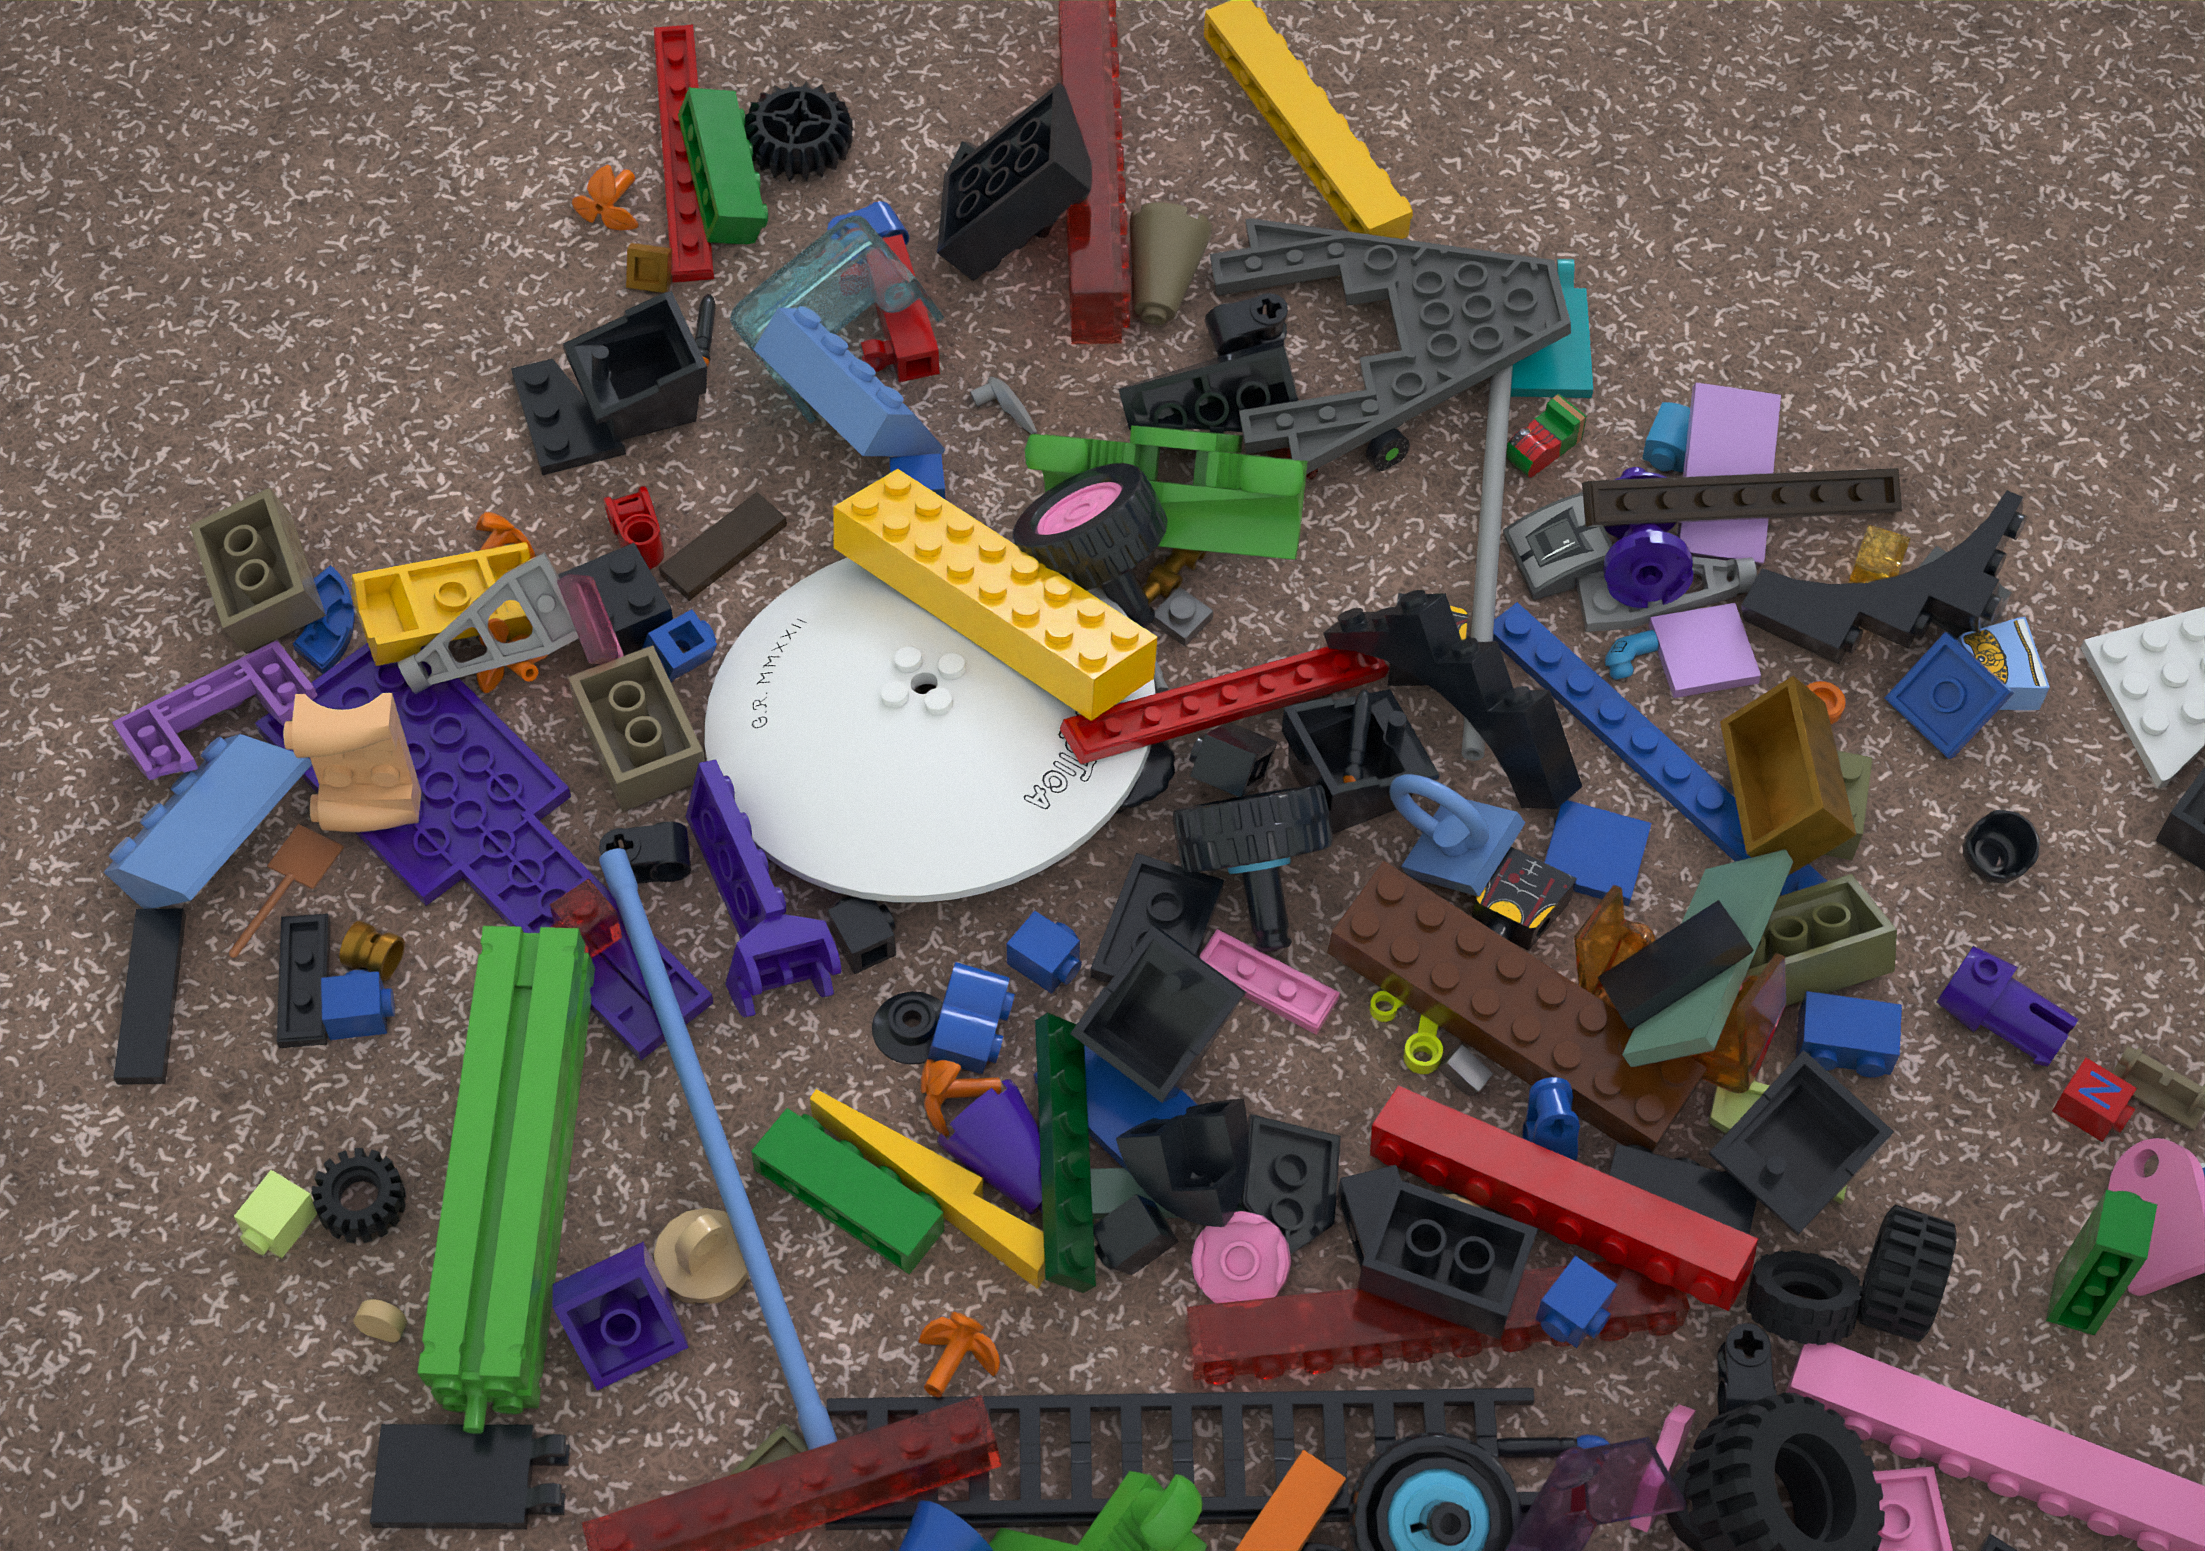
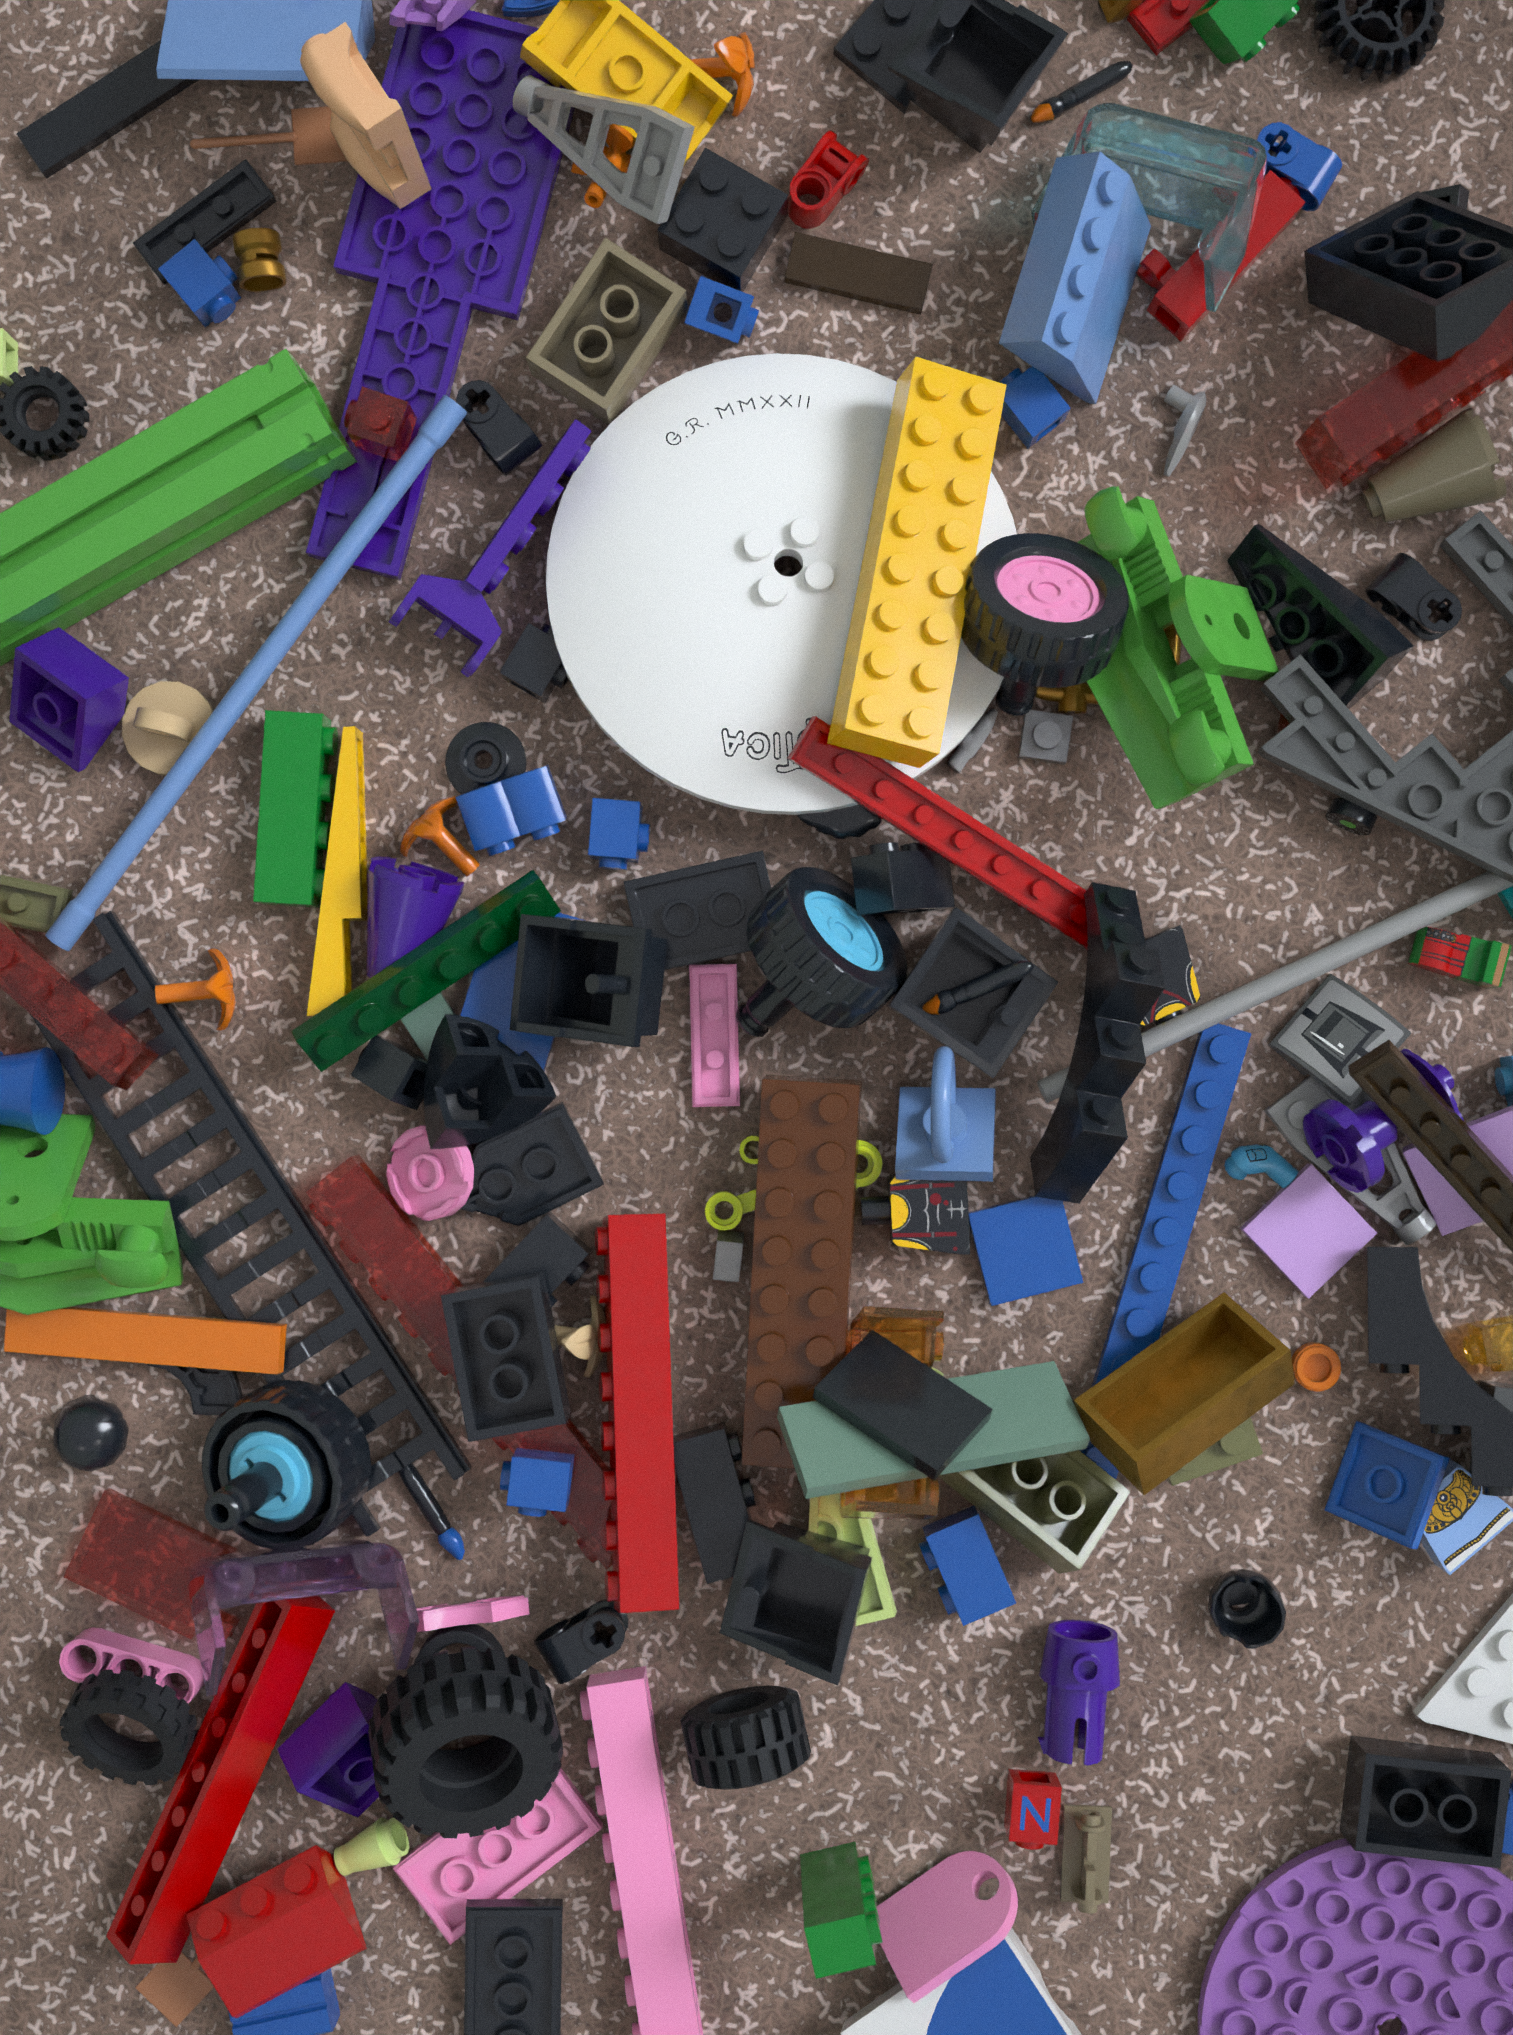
camera: 60 degrees right, 30 degrees up
clear pink tile [557,574,624,664] -> none
blue piece [1522,1077,1580,1161] -> none
black tyre [1746,1250,1863,1345] -> none

